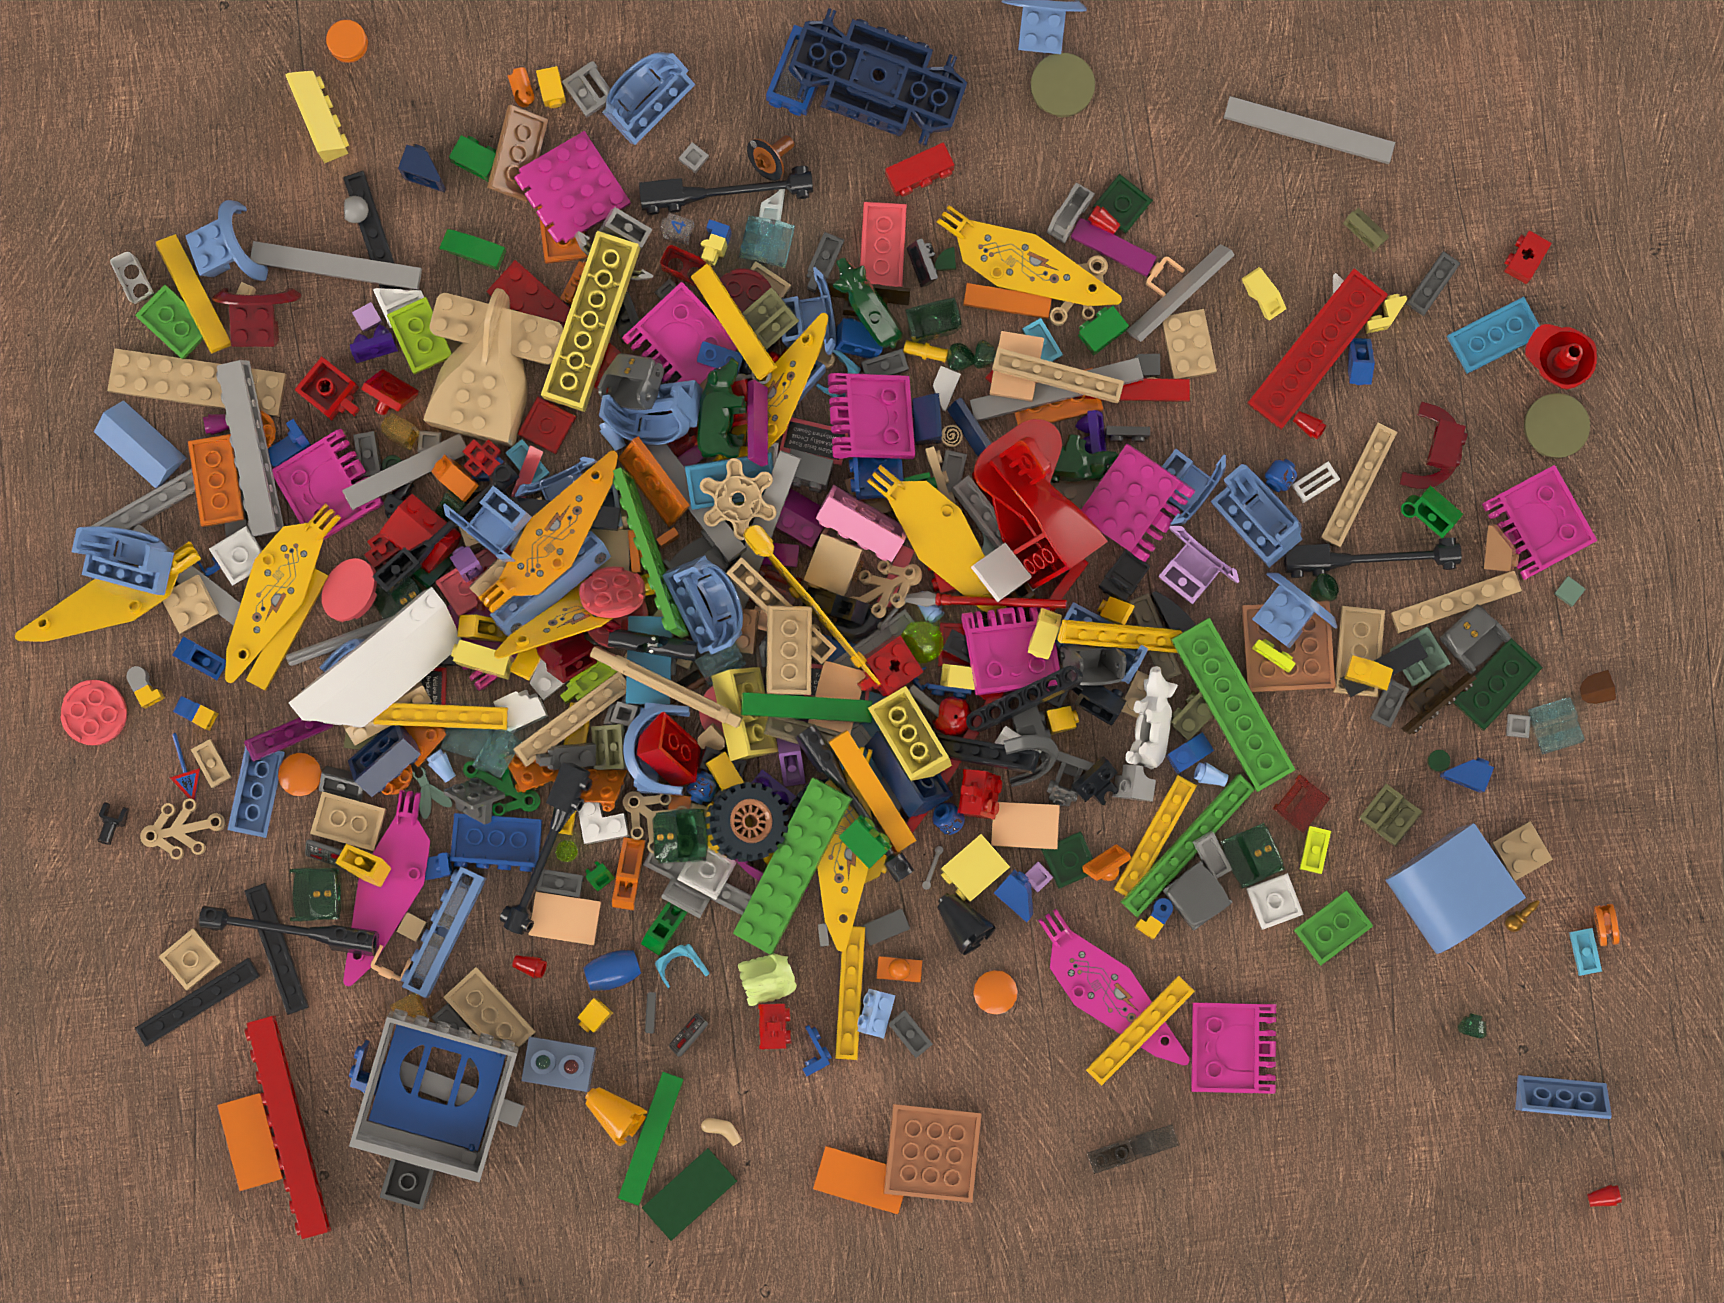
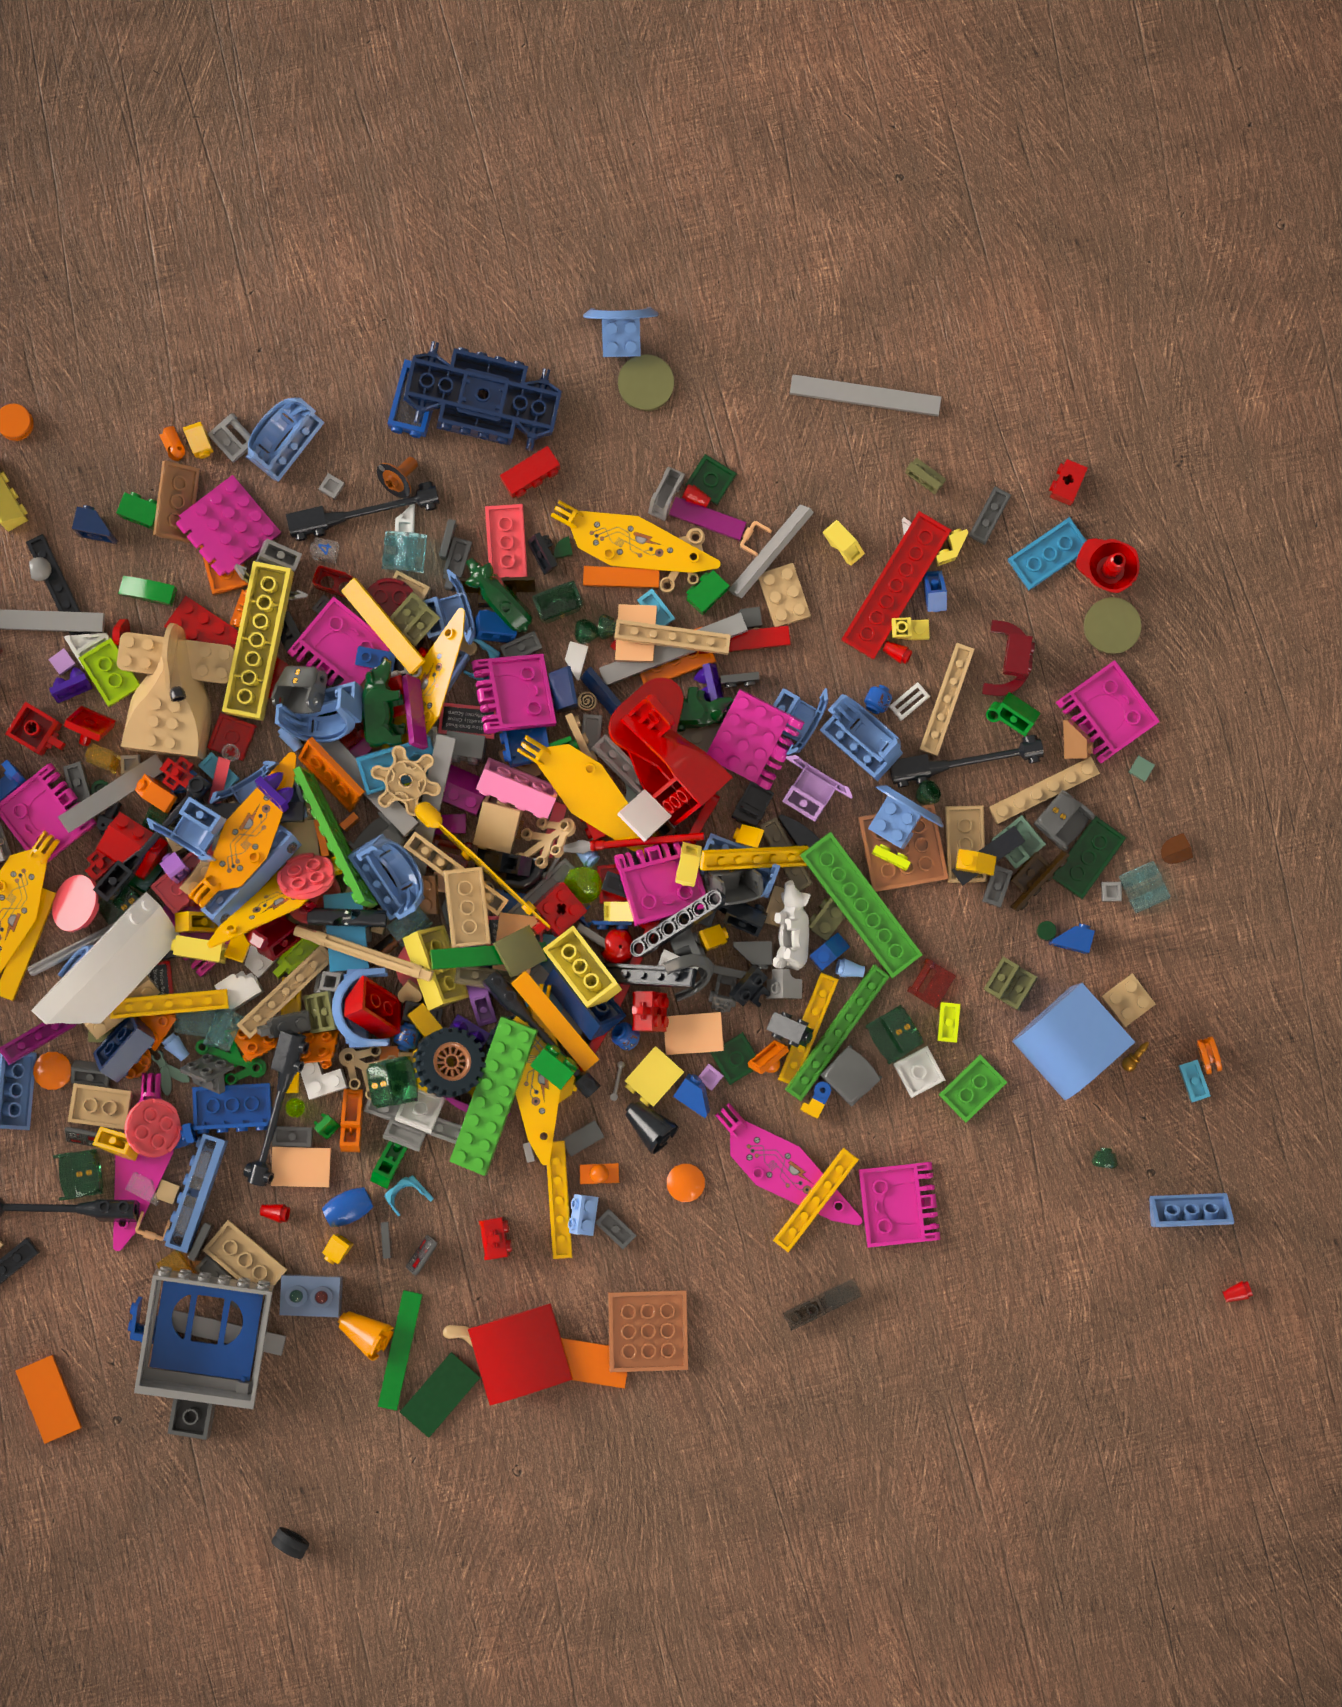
camera: 10 degrees left, 0 degrees up
black tile [244,883,309,1015] -> none
red brick [244,1016,331,1239] -> none
light yellow hips [701,219,732,267] -> none
yellowish green piece [738,953,797,1006] -> none
blue bracket [803,1025,832,1077] -> none
yellow pin [903,340,949,363] -> none
light grey tile [1193,831,1232,879] -> none
none -> red tile [112,619,130,645]
none -> coral tile [125,1099,182,1157]
none -> clear tile [125,1172,159,1206]
none -> black hinge [170,686,186,702]
none -> dark grey tile [188,1222,214,1261]
none -> clear bush [221,744,240,762]
none -> dark purple tile [255,772,293,813]
none -> dark grey tile [439,519,457,560]
none -> red slope [468,1303,573,1406]
none -> olive slope [493,925,547,978]
none -> dark grey slope [733,941,772,969]
none -> brick [766,1011,814,1048]
none -> light yellow slope [892,617,930,640]

